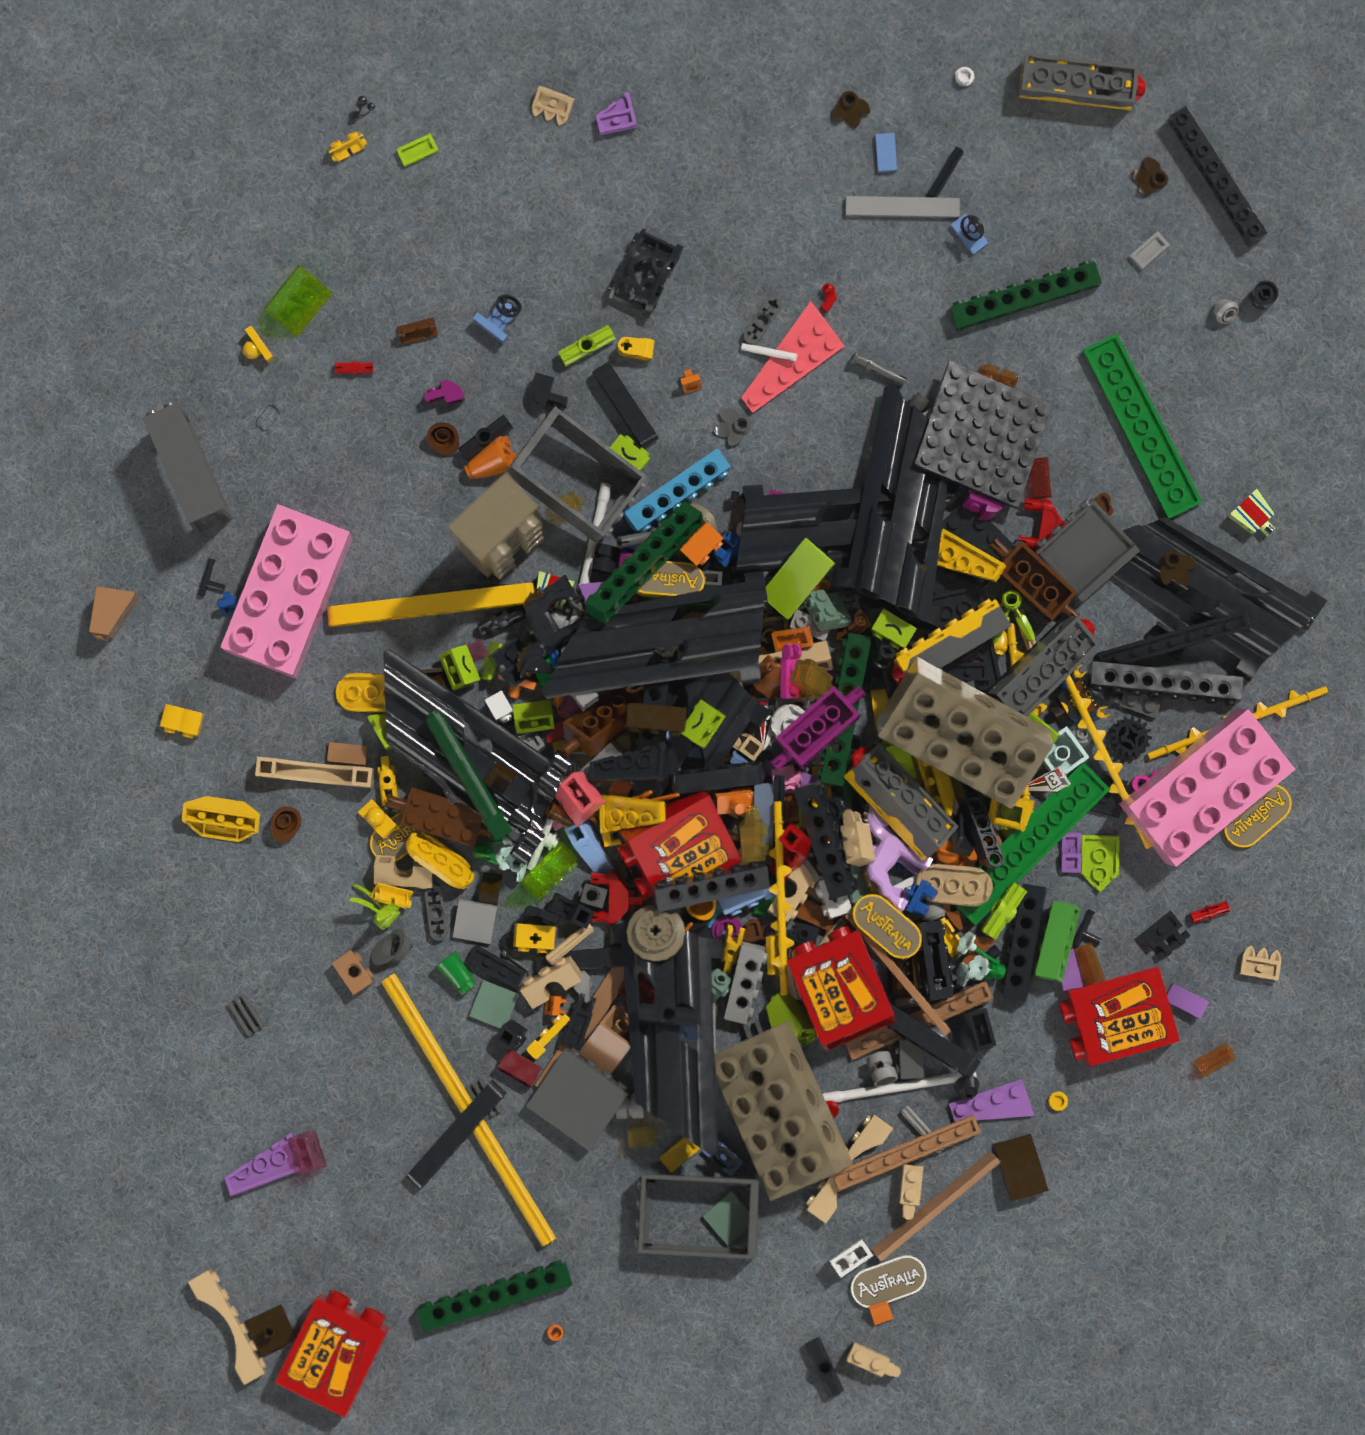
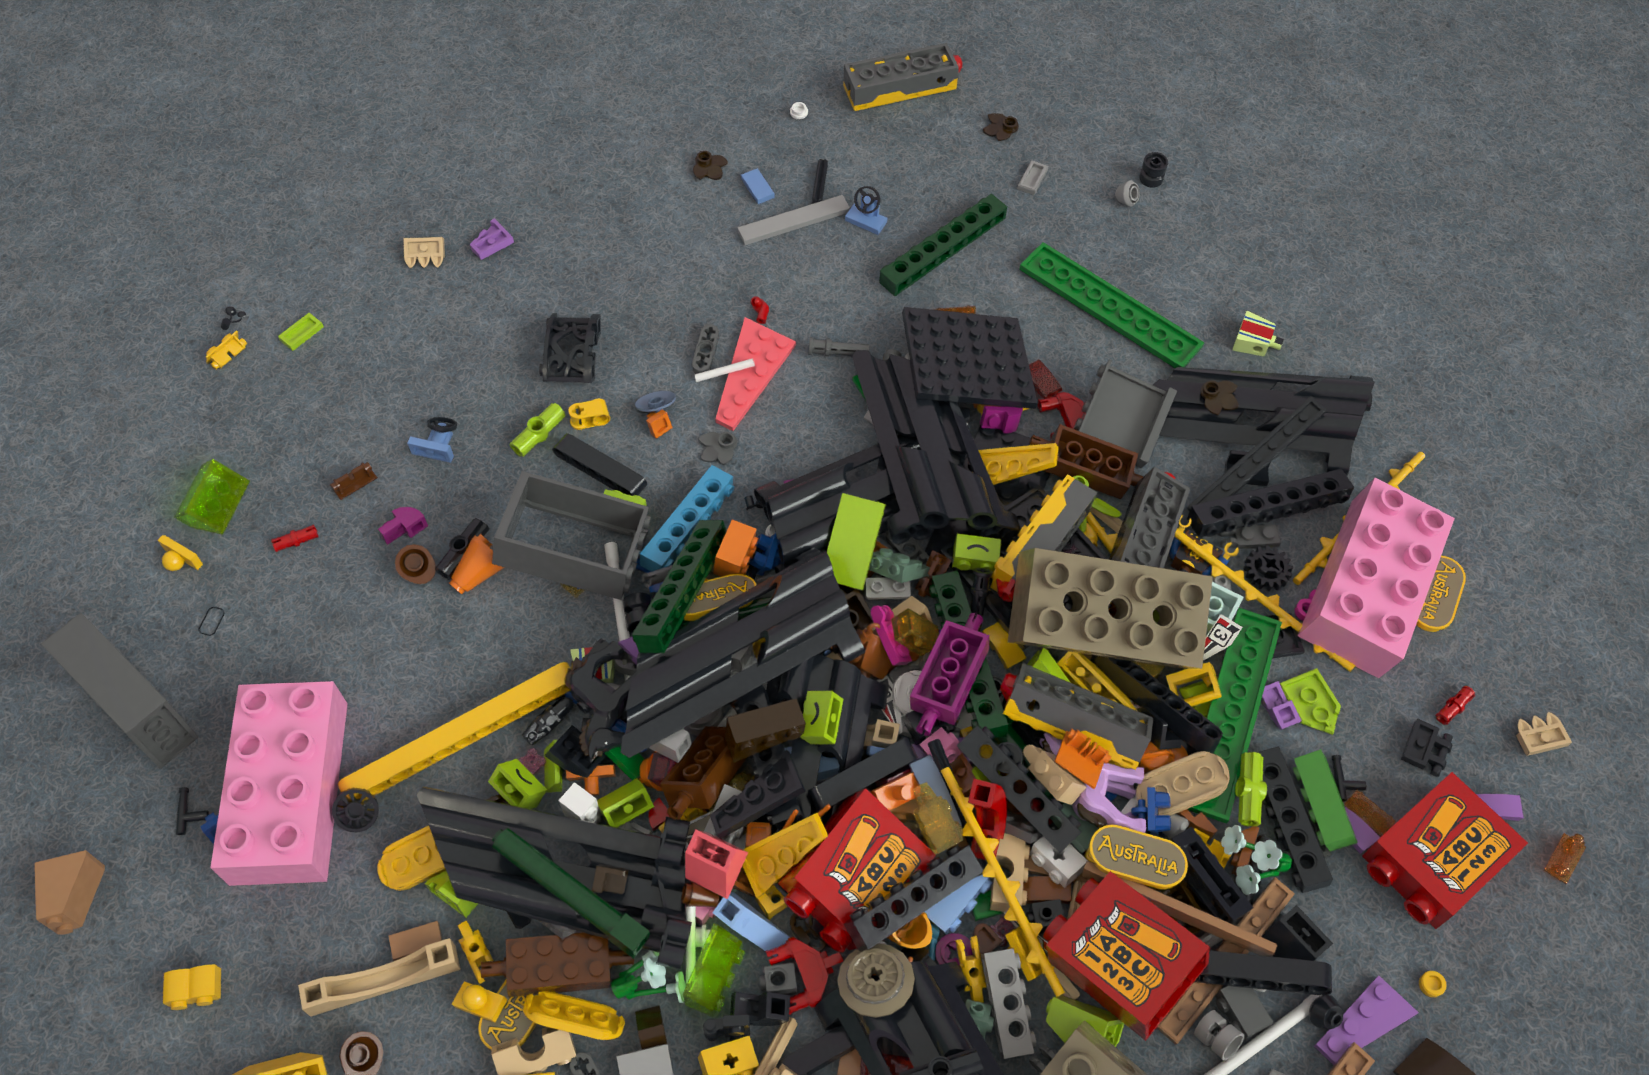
camera: 20 degrees left, 25 degrees down
dark tan brick [448,473,544,580] -> none
black brick [532,372,568,409] -> none
orange tile [771,626,814,652] -> none
black brick [1167,106,1268,247] -> none
none -> black wheel [332,787,379,832]
none -> sand blue dish [635,391,676,413]
none -> orange hinge [1054,729,1112,789]

